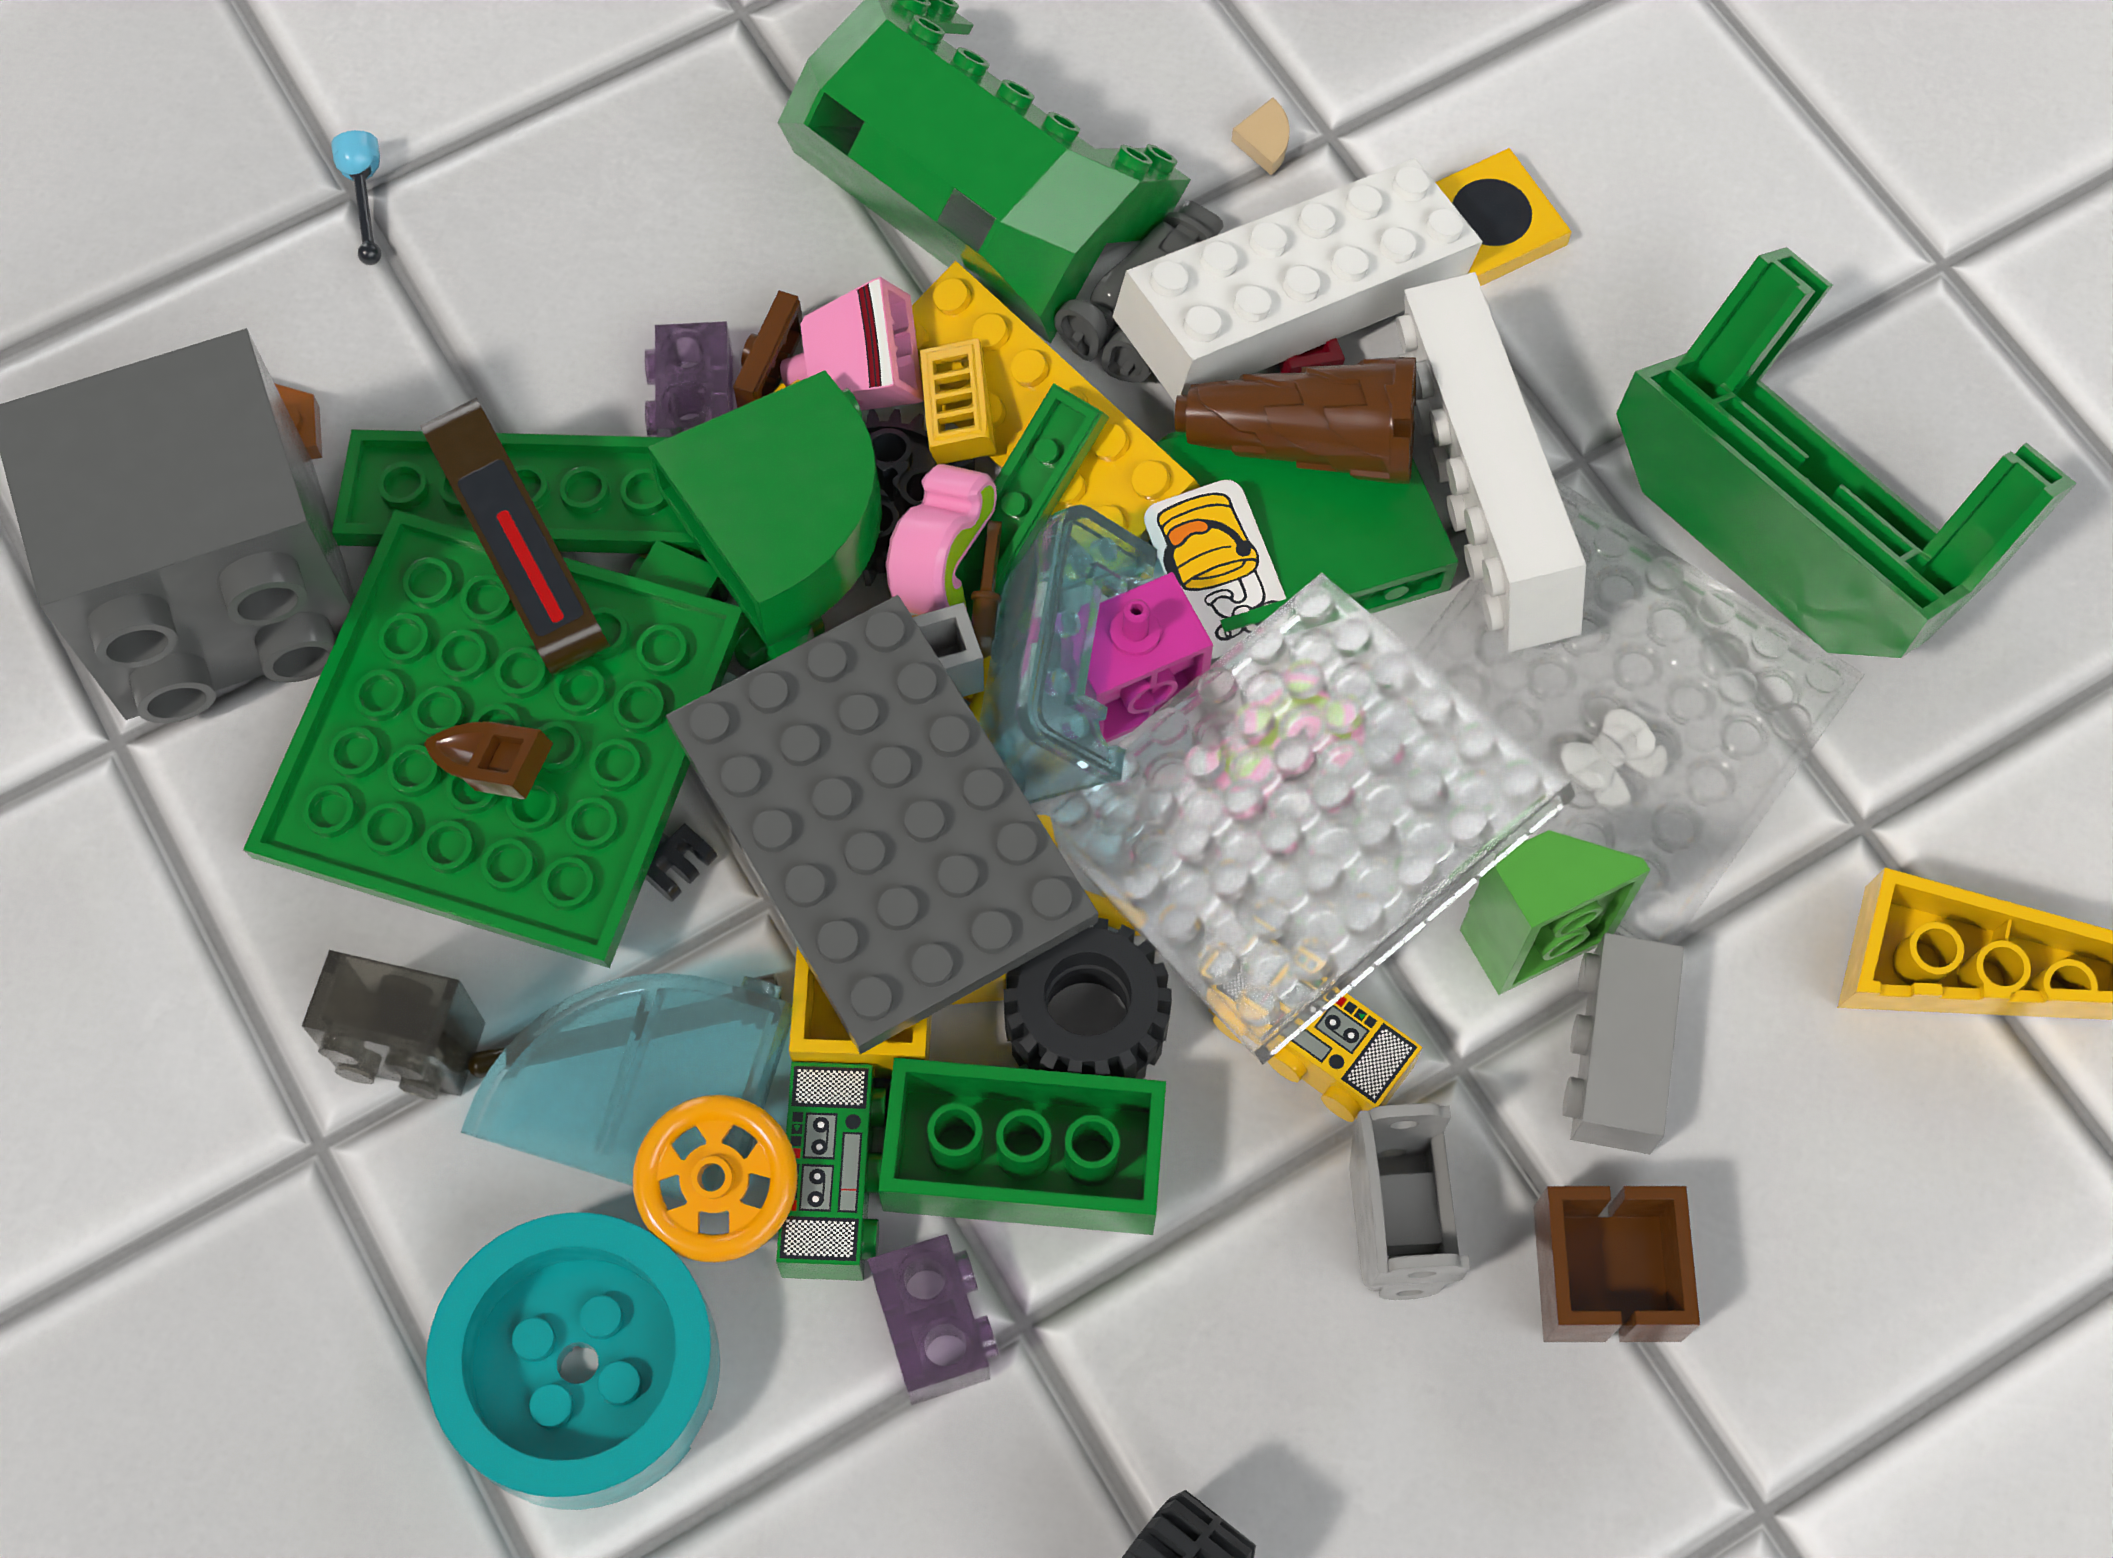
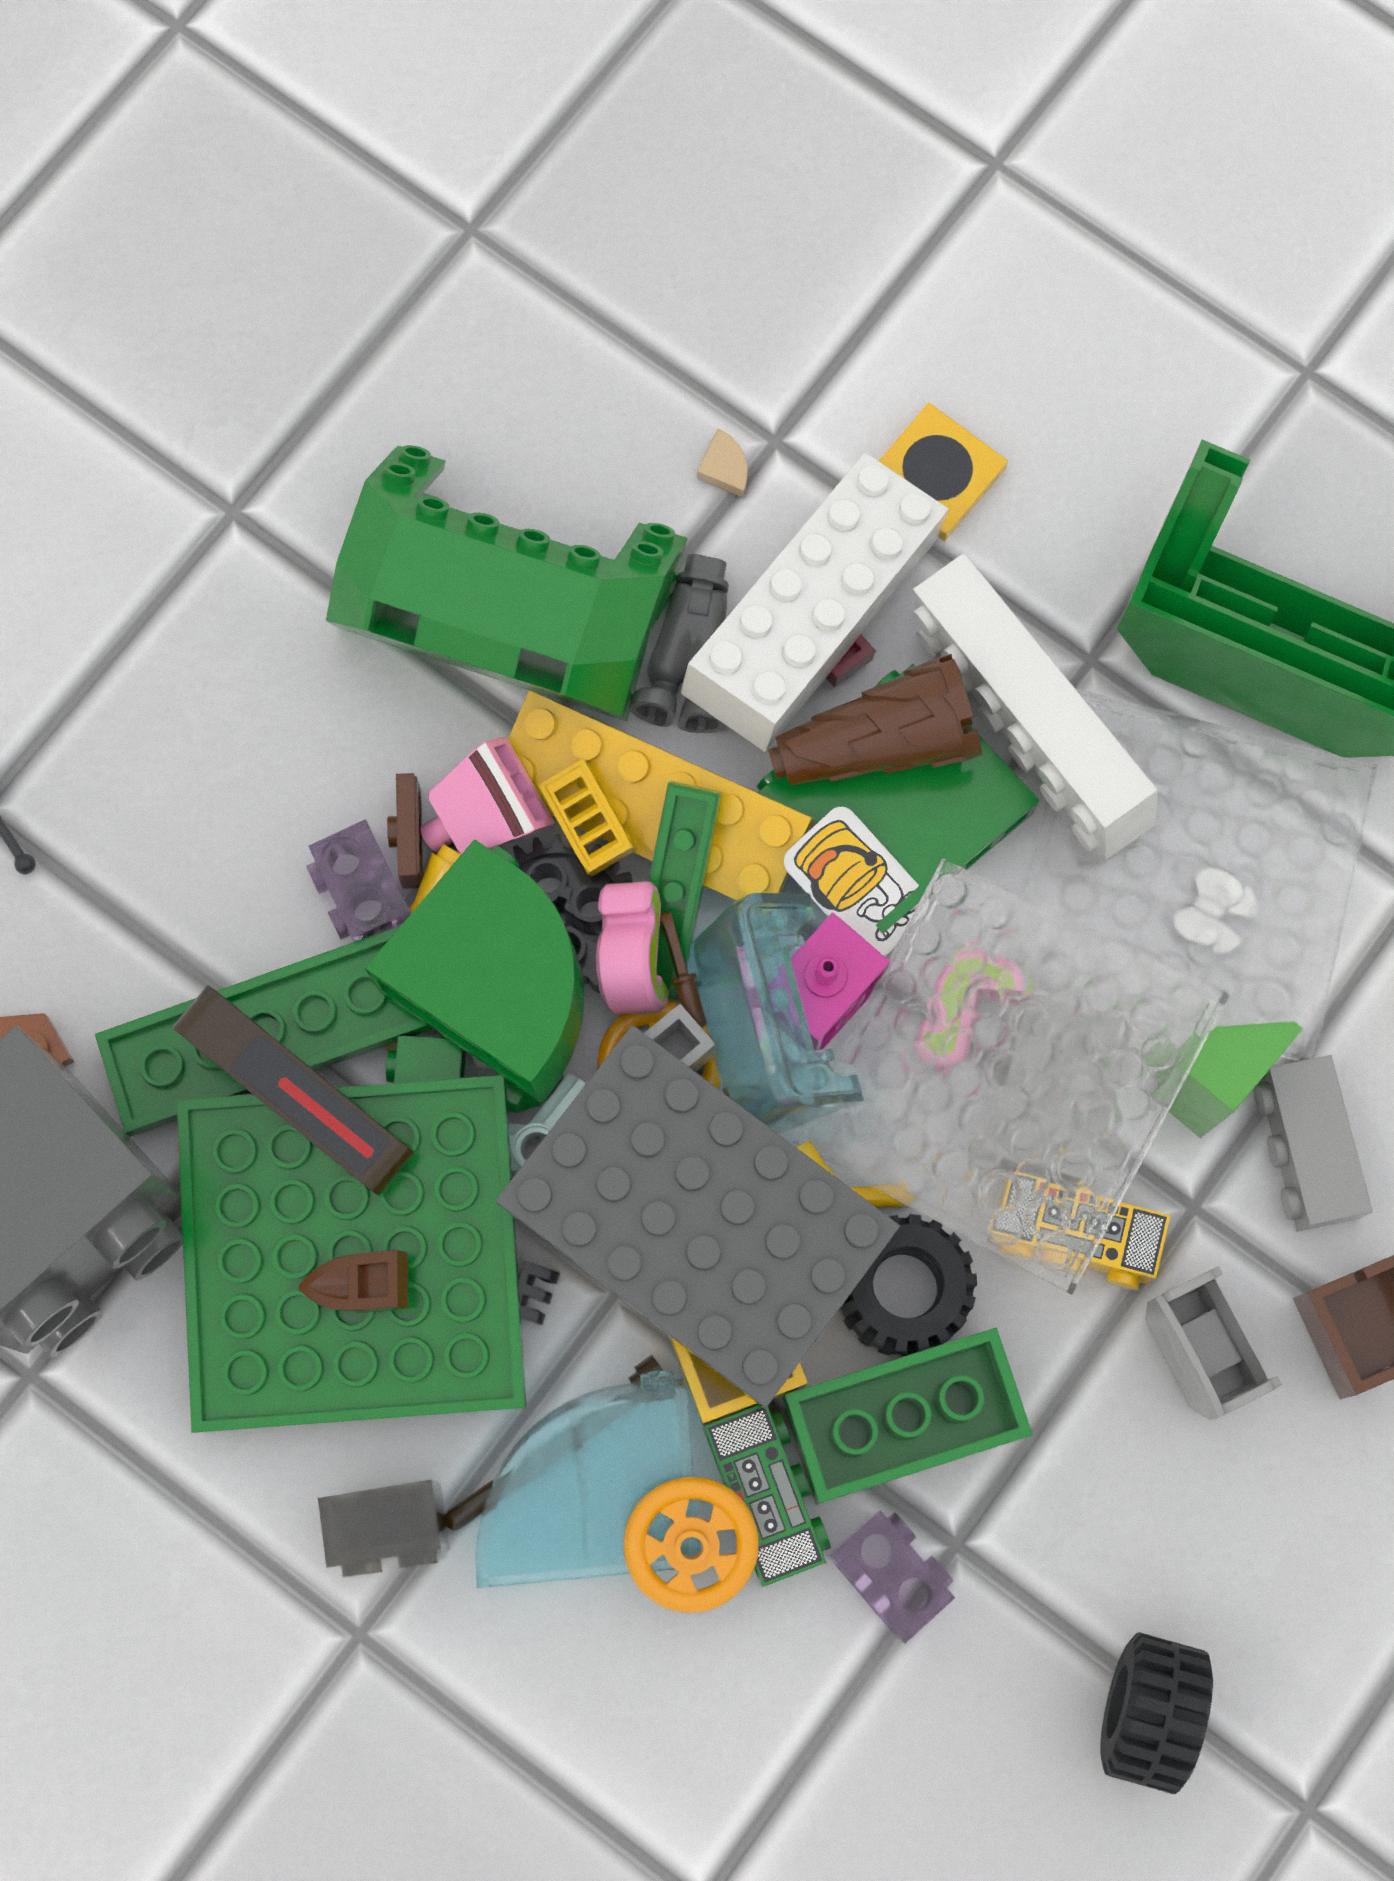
camera: 25 degrees left, 10 degrees up
teal brick [426,1213,720,1510] -> none

